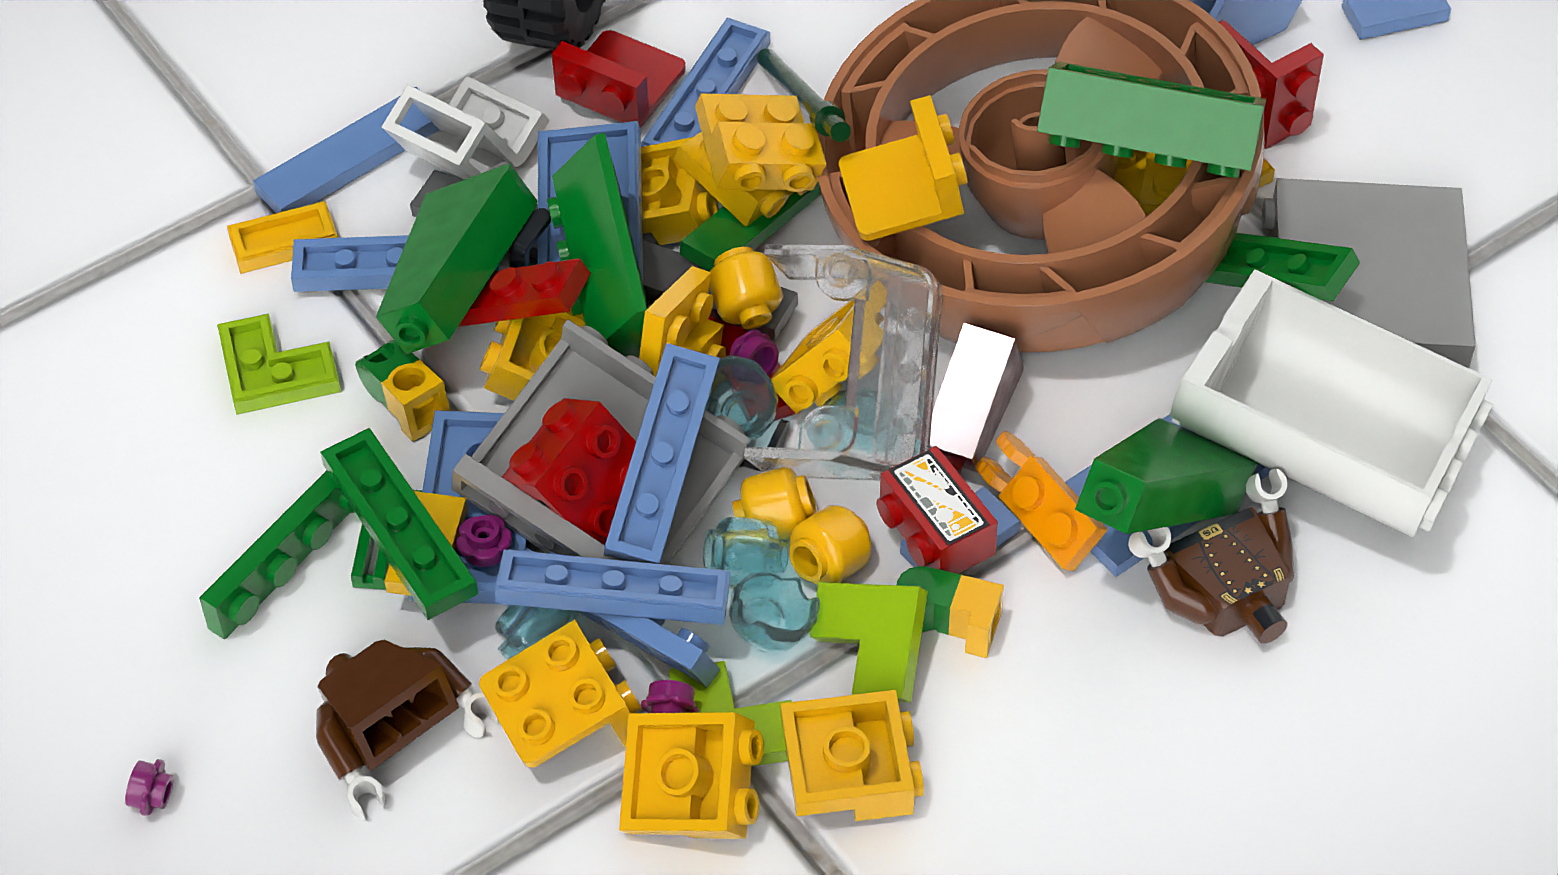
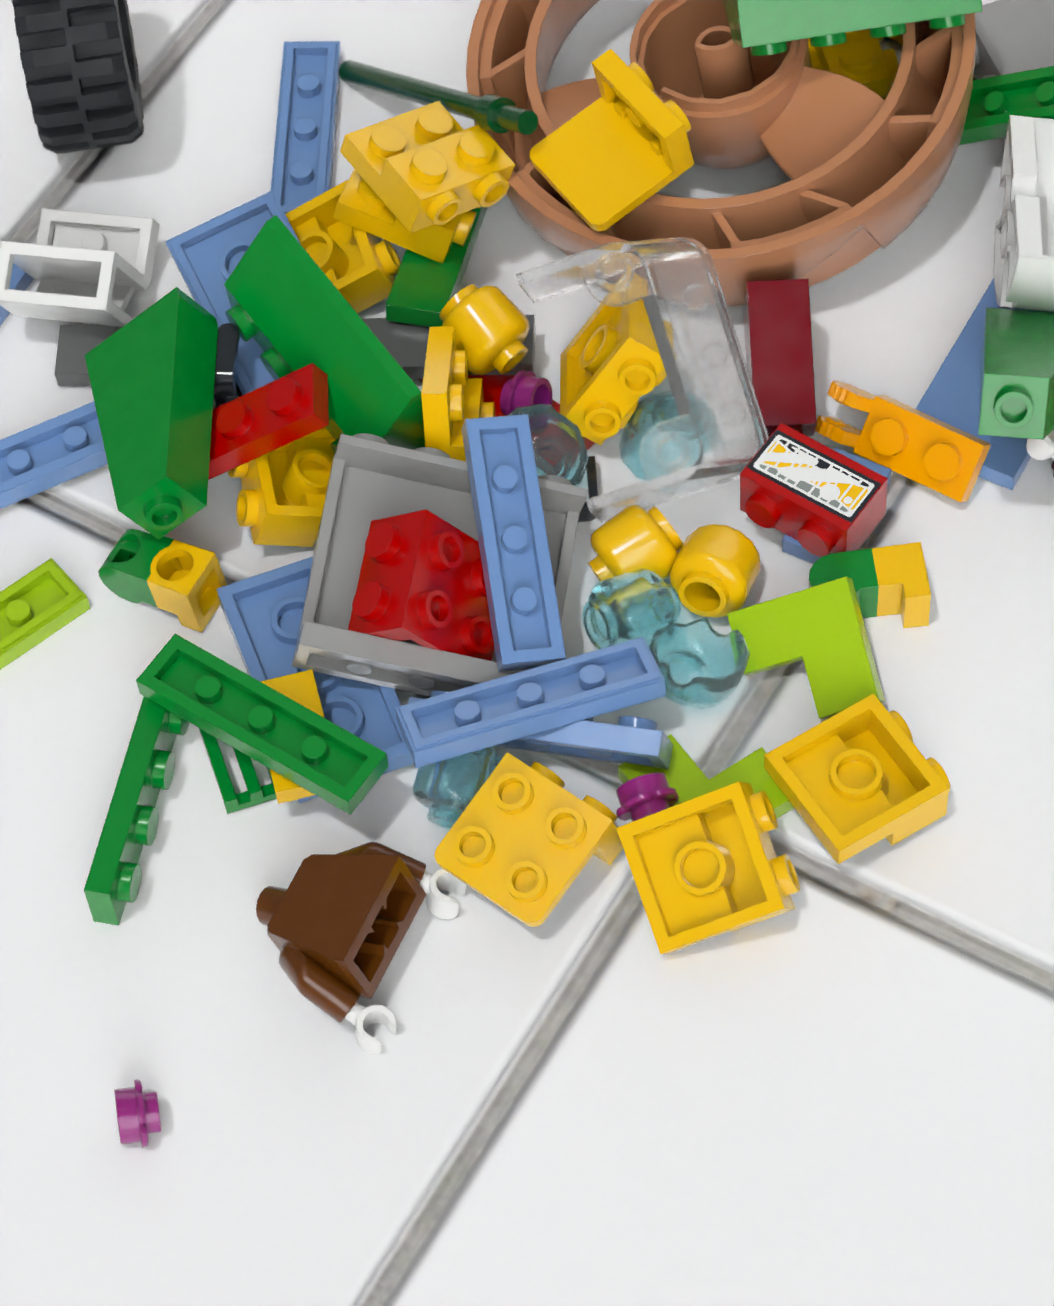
camera: 20 degrees left, 5 degrees up
magenta plate [456,514,512,567] -> none
red bracket [552,30,686,128] -> none

